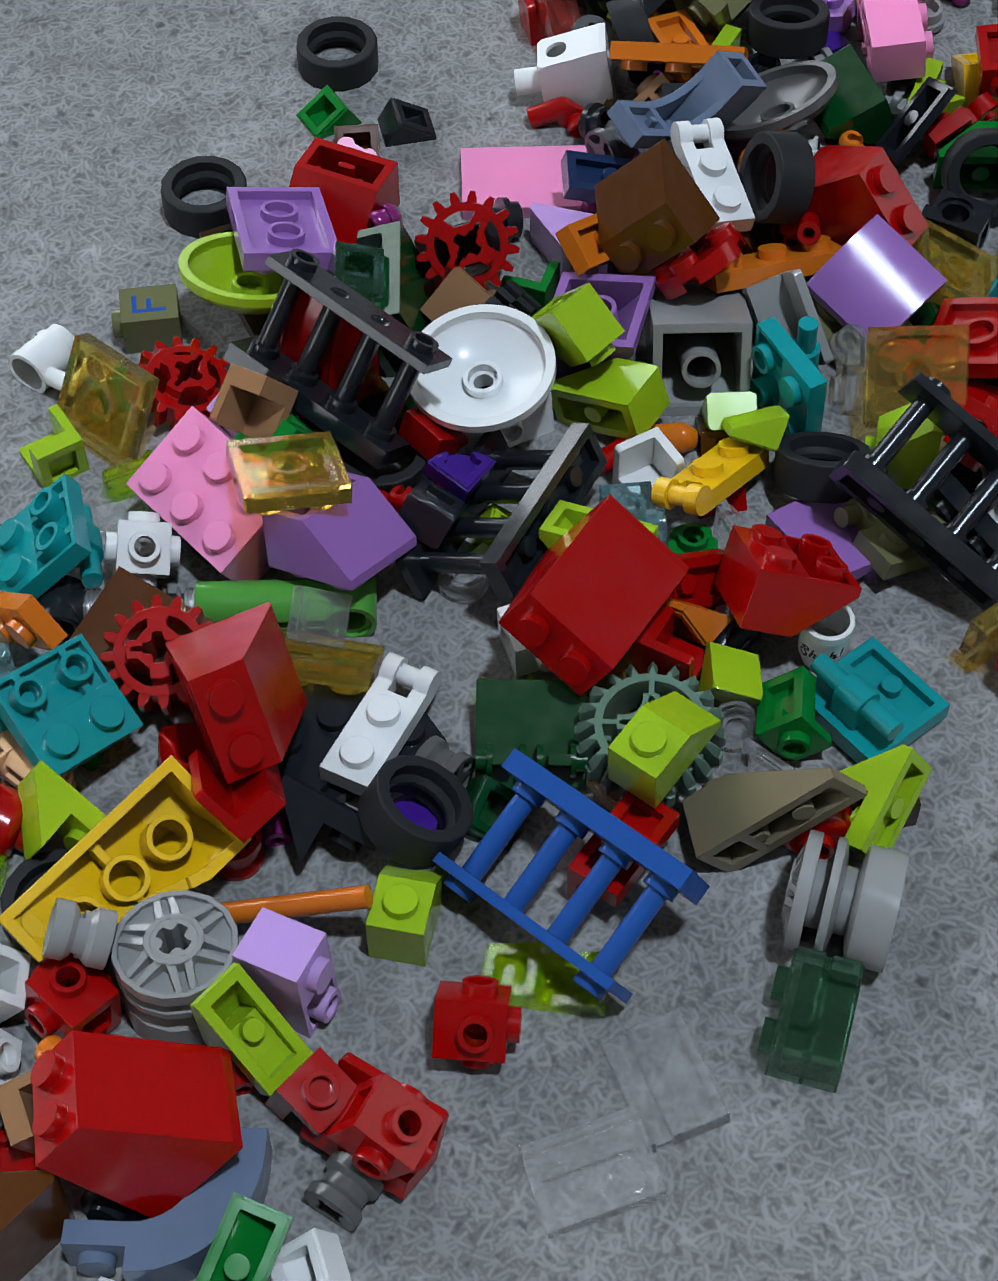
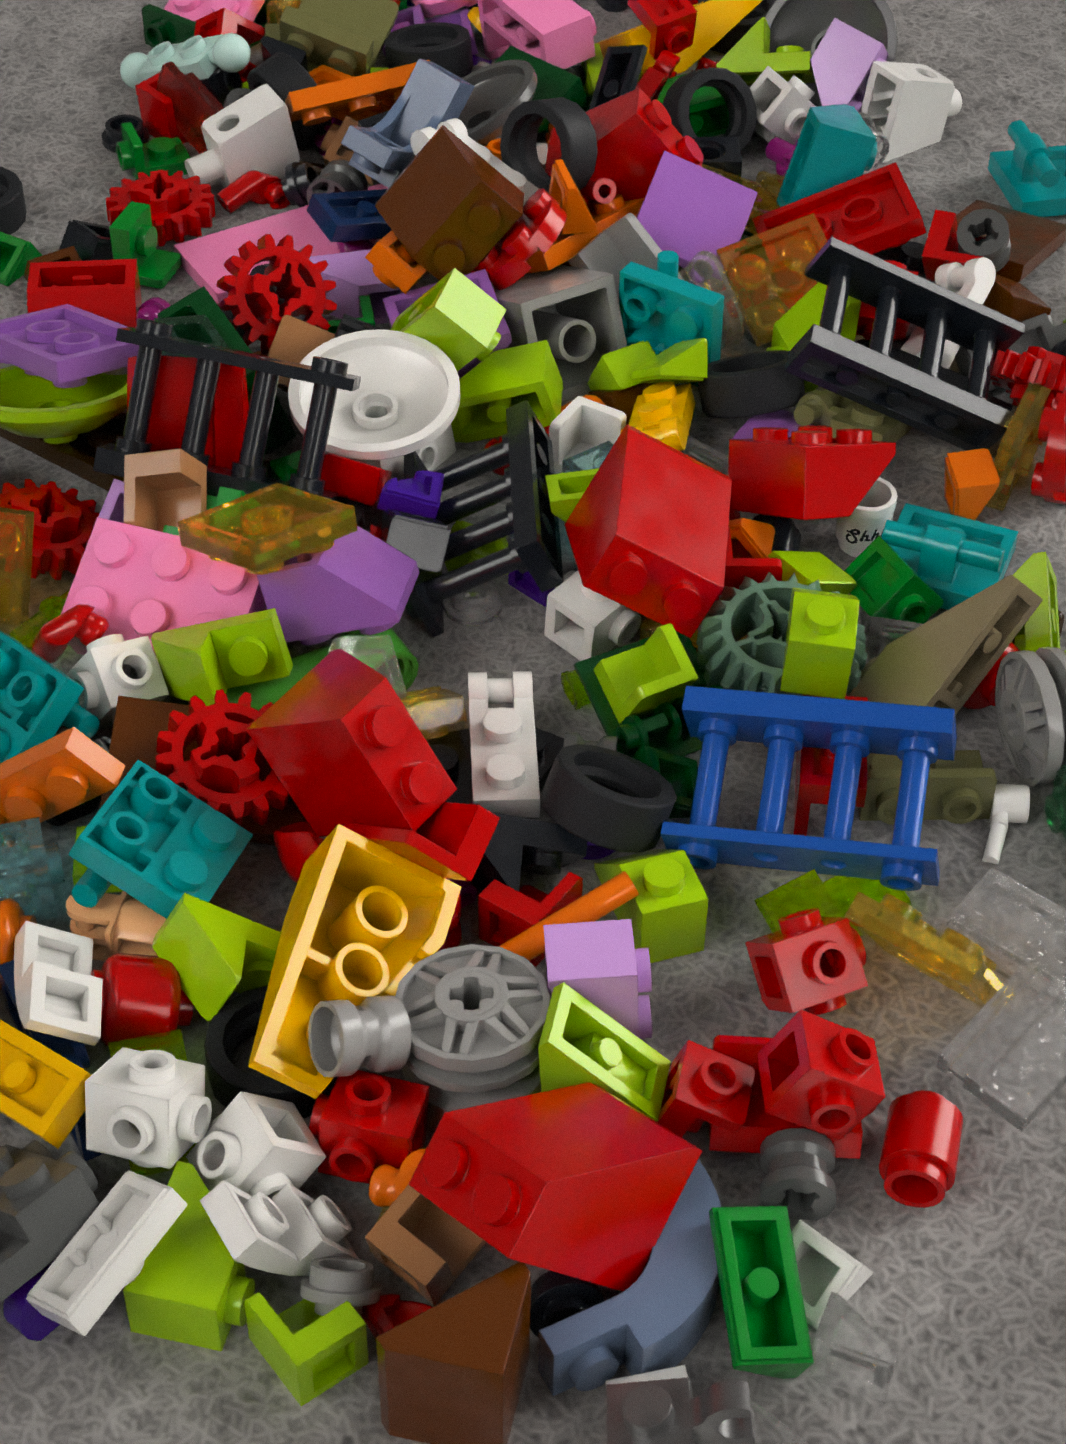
camera: 30 degrees left, 10 degrees down
none -> red arm [32,604,109,664]
none -> black plate [102,115,150,153]
none -> red gear [106,170,216,247]
none -> green bracket [109,201,182,289]
none -> green bracket [116,122,191,180]
none -> lime slope [151,608,293,706]
none -> red panel [478,872,583,968]
none -> orange slope [549,159,597,234]
none -> lime panel [593,623,698,724]
none -> clear yellow plate [844,892,1008,1013]
none -> olive bracket [857,750,997,825]
none -> red brick [879,1090,963,1208]
none -> orange slope [944,448,1000,520]
none -> white hand [982,784,1030,865]

